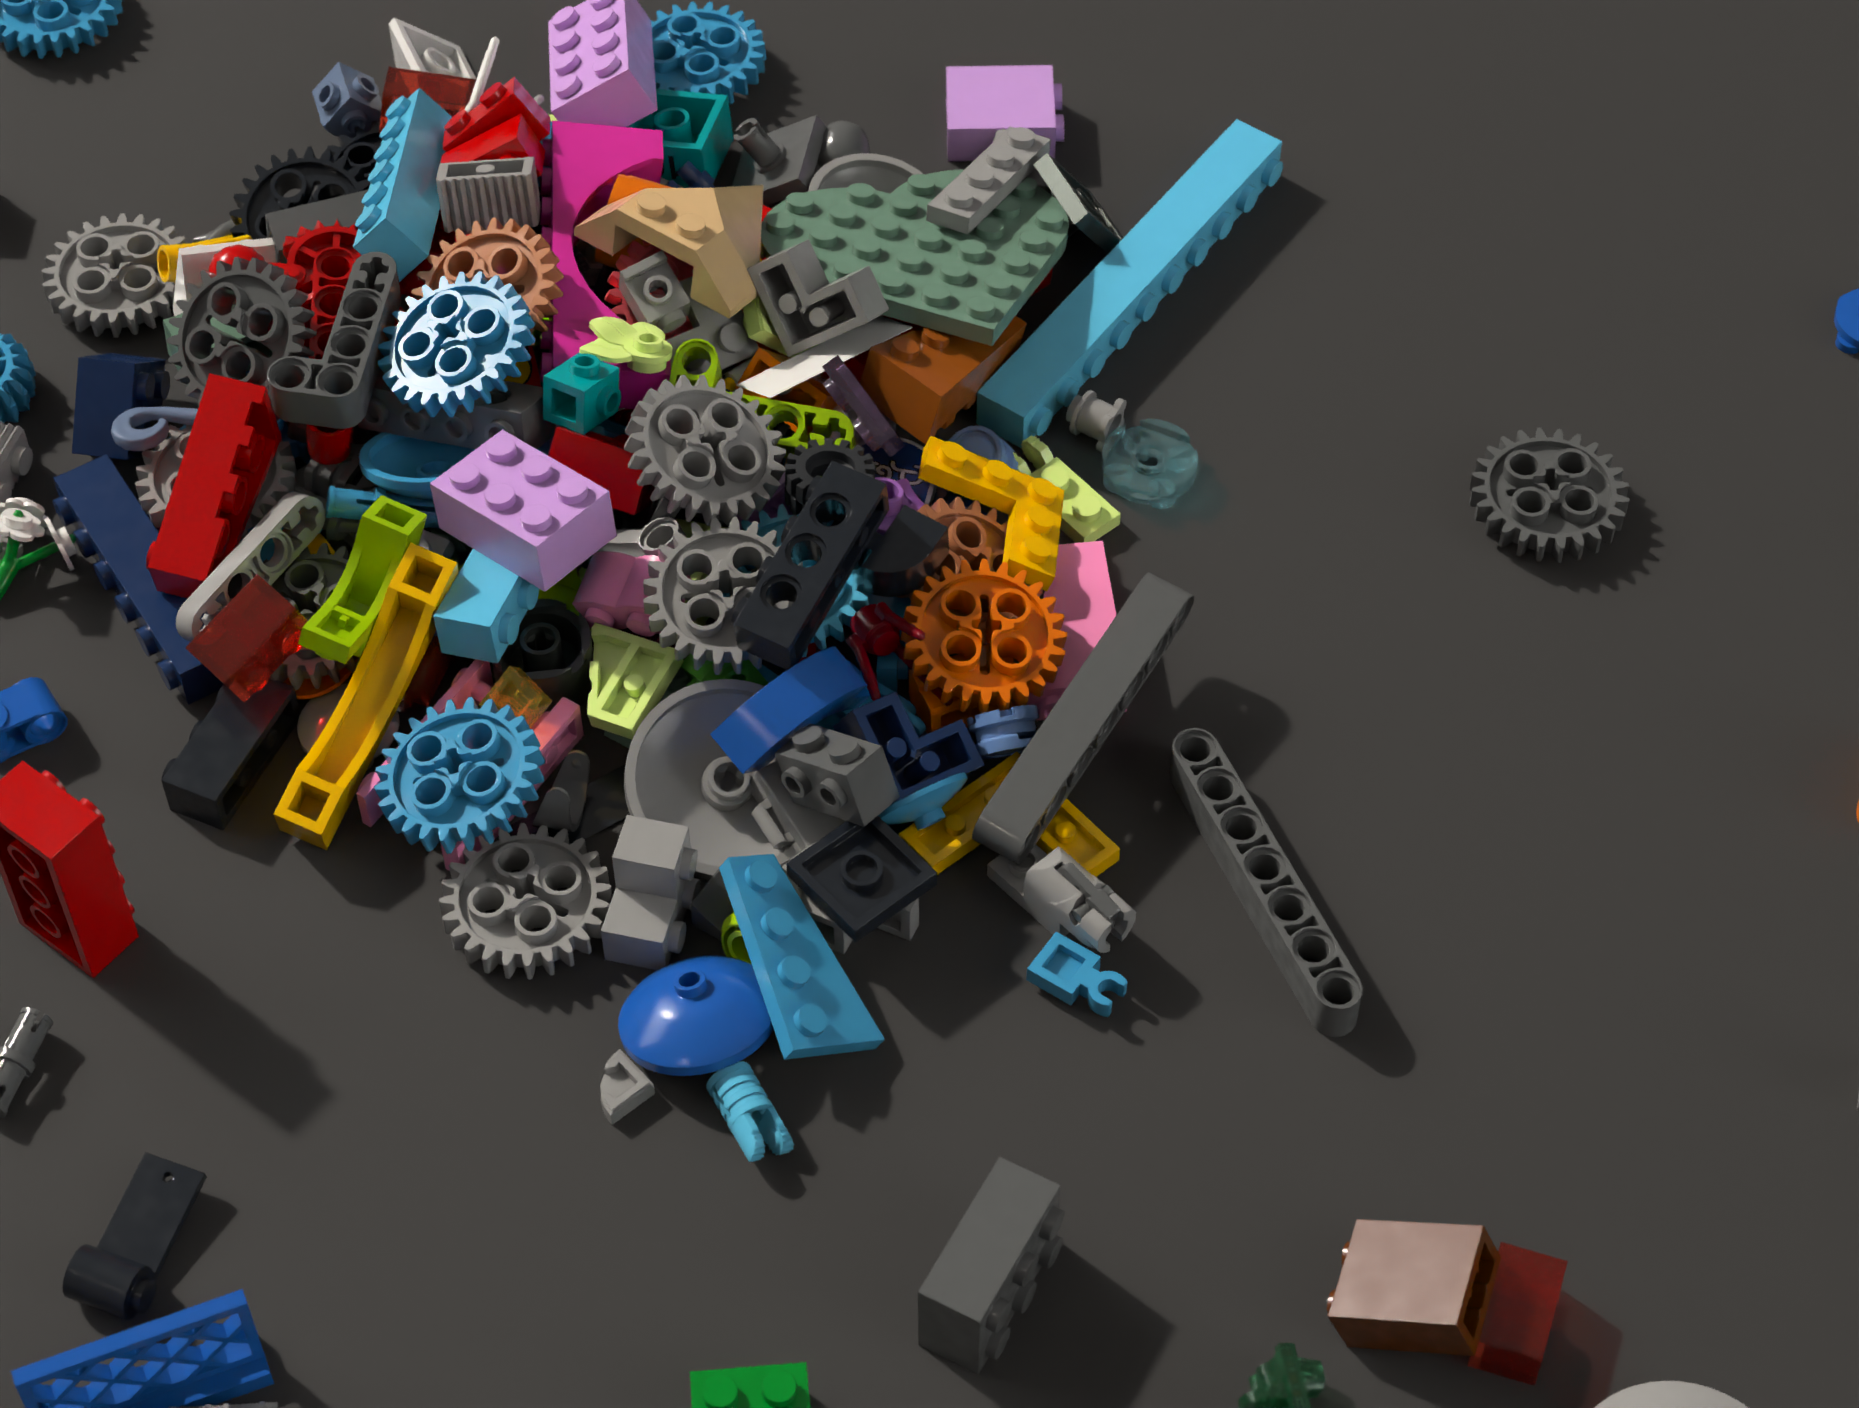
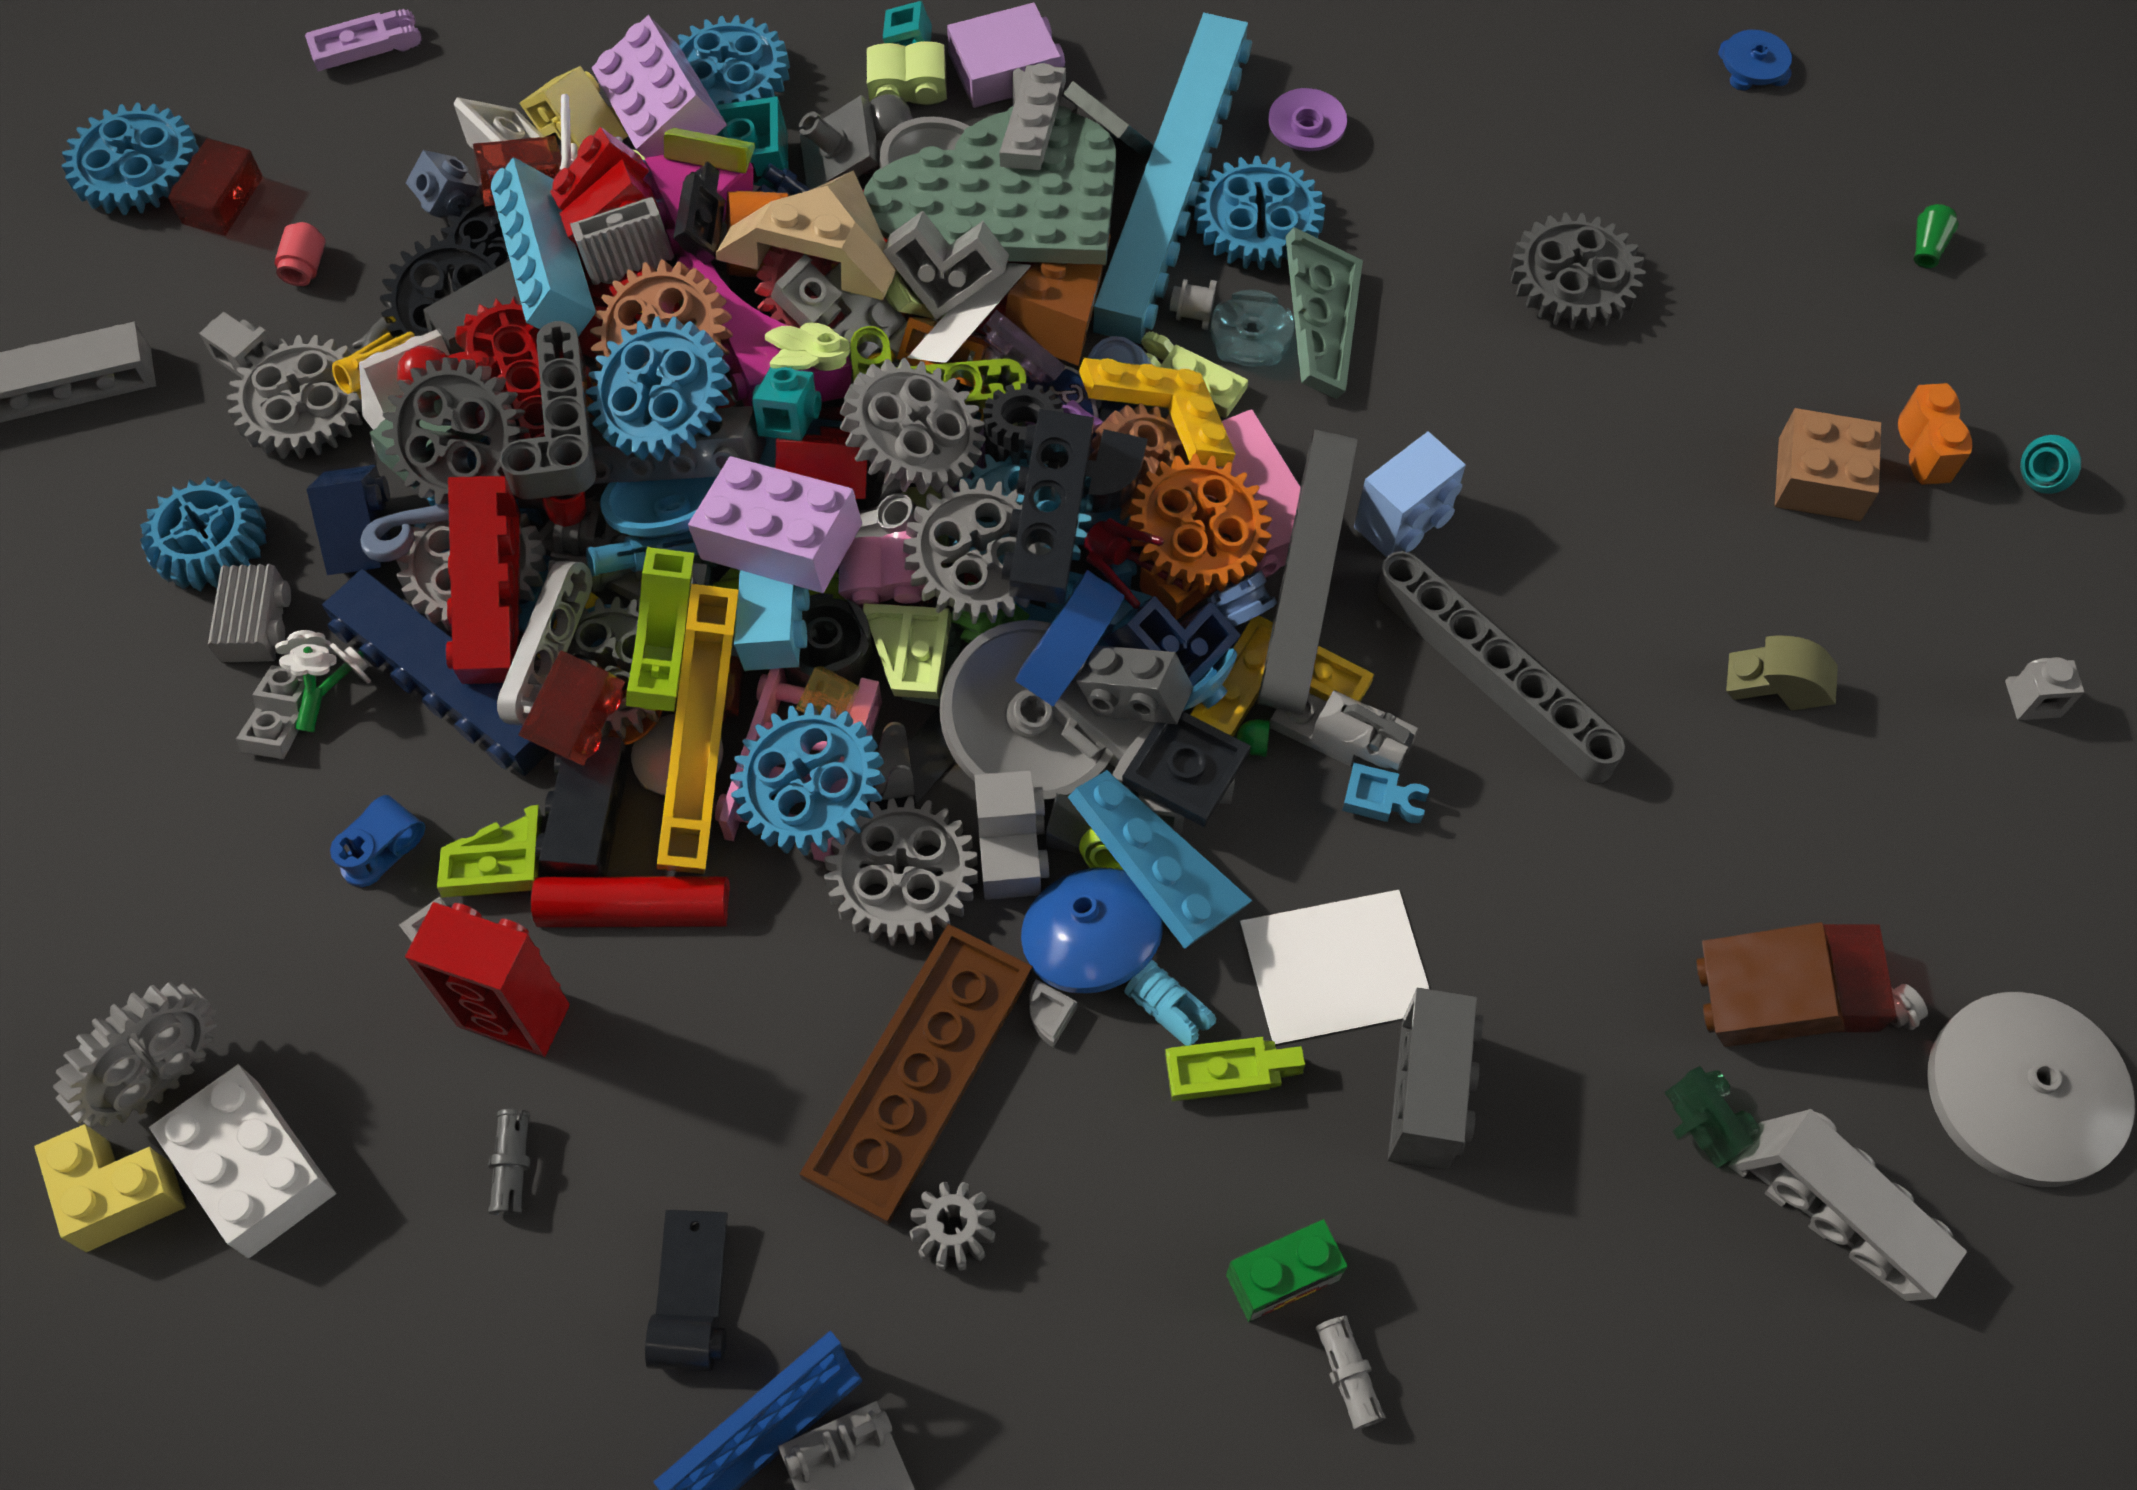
camera: 20 degrees left, 10 degrees up
none -> clear red brick [168,138,263,236]
none -> light grey brick [199,312,276,377]
none -> coral brick [274,222,326,286]
none -> lime wing [437,805,542,898]
none -> light yellow brick [519,66,628,155]
none -> red brick [531,876,730,927]
none -> lime slope [663,128,755,174]
none -> black hinge [673,161,726,265]
none -> reddish brown plate [799,924,1033,1226]
none -> yellowish green brick [867,41,947,105]
none -> teal brick [882,1,932,47]
none -> light grey gear [910,1182,996,1271]
none -> lime hinge [1165,1037,1305,1101]
none -> dark azure gear [1194,156,1325,270]
none -> green hinge [1237,719,1270,757]
none -> white sticker [1240,890,1429,1044]
none -> medium lavender dish [1268,88,1347,151]
none -> sand green wing [1285,227,1363,399]
none -> light blue brick [1354,431,1466,557]
none -> olive brick [1726,636,1838,711]
none -> medium nougat brick [1775,408,1881,522]
none -> light grey plate [1880,984,1928,1030]

